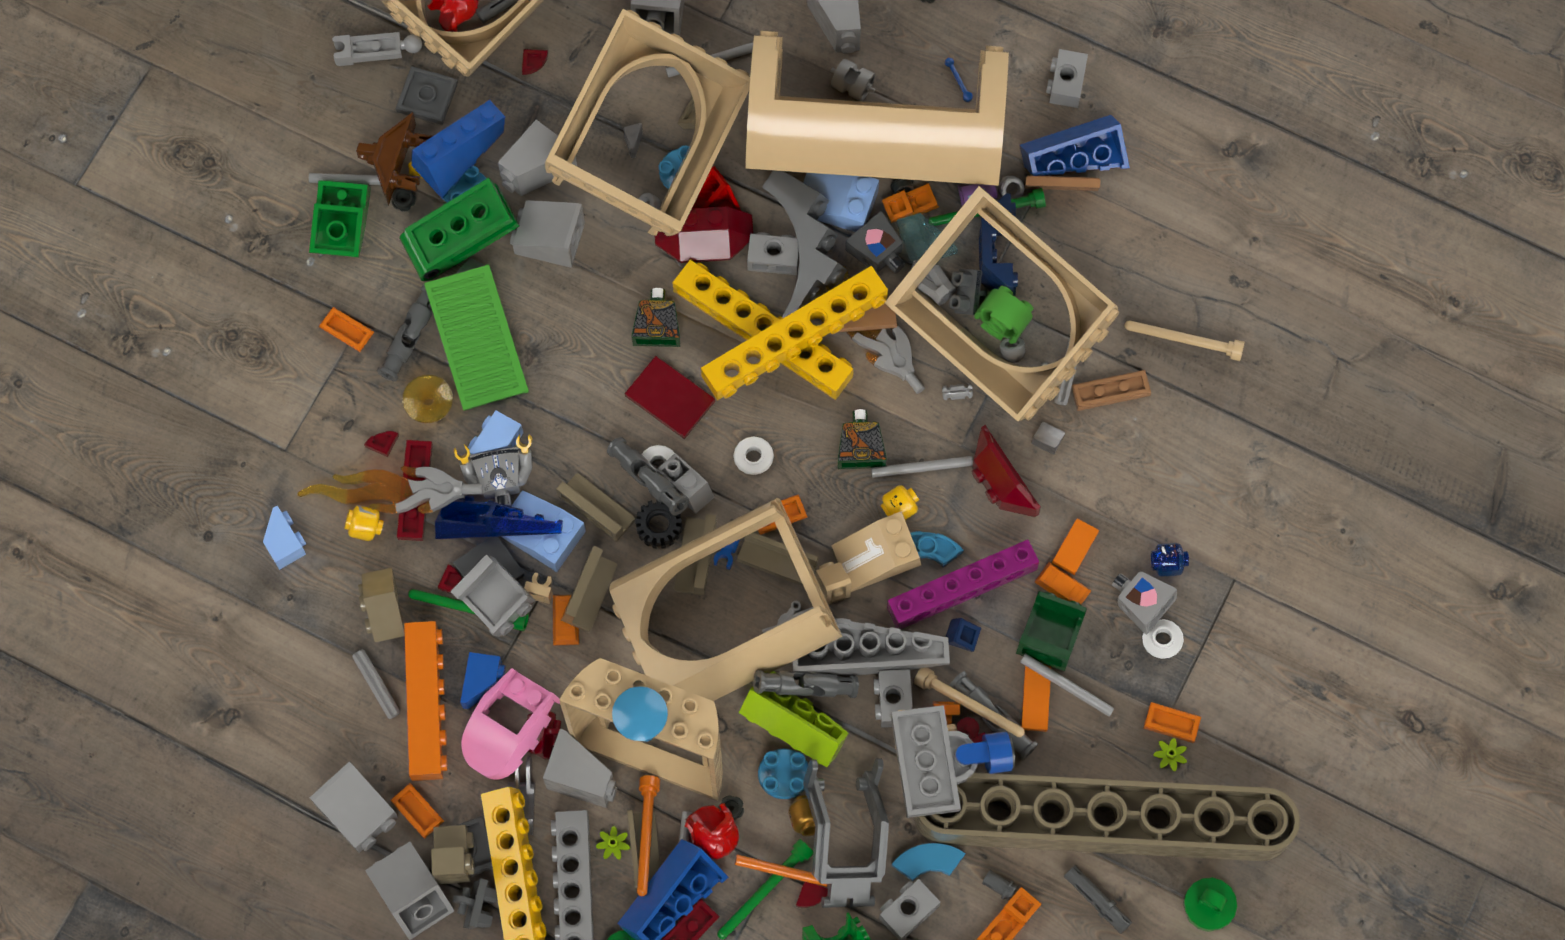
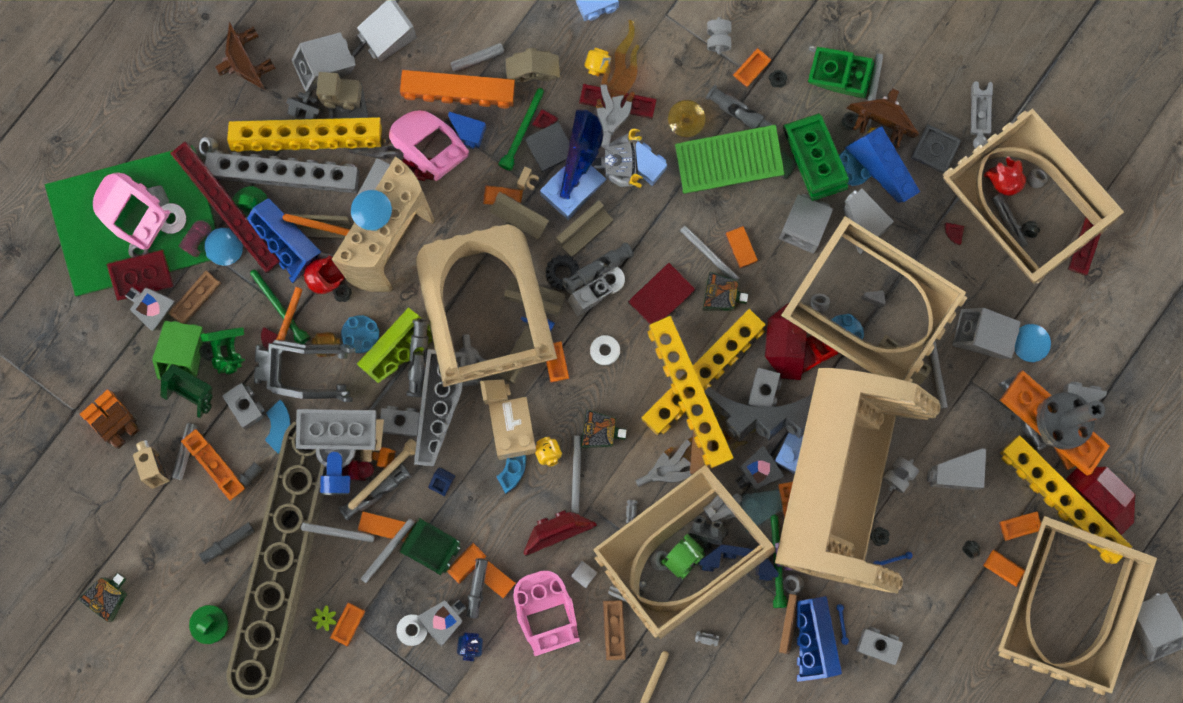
camera: 100 degrees right, 10 degrees up
dark red tile [364,431,399,457] -> none
orange tile [390,783,444,839] -> none
light grey panel [450,554,535,637] -> none
lime plant [596,826,630,860] -> none
magenta brick [887,539,1039,629] -> none
none -> light grey bar [301,523,374,542]
none -> dark grey pin [466,558,488,618]
none -> bright pink slope [513,571,580,656]
none -> light grey bar [680,226,739,281]
none -> light grey piece [695,631,719,646]
none -> light grey wheel [707,17,731,54]
none -> orange tile [725,226,758,268]
none -> pearl dark grey plate [769,70,787,88]
none -> blue hinge [836,604,849,645]
none -> pearl dark grey plate [871,527,890,546]

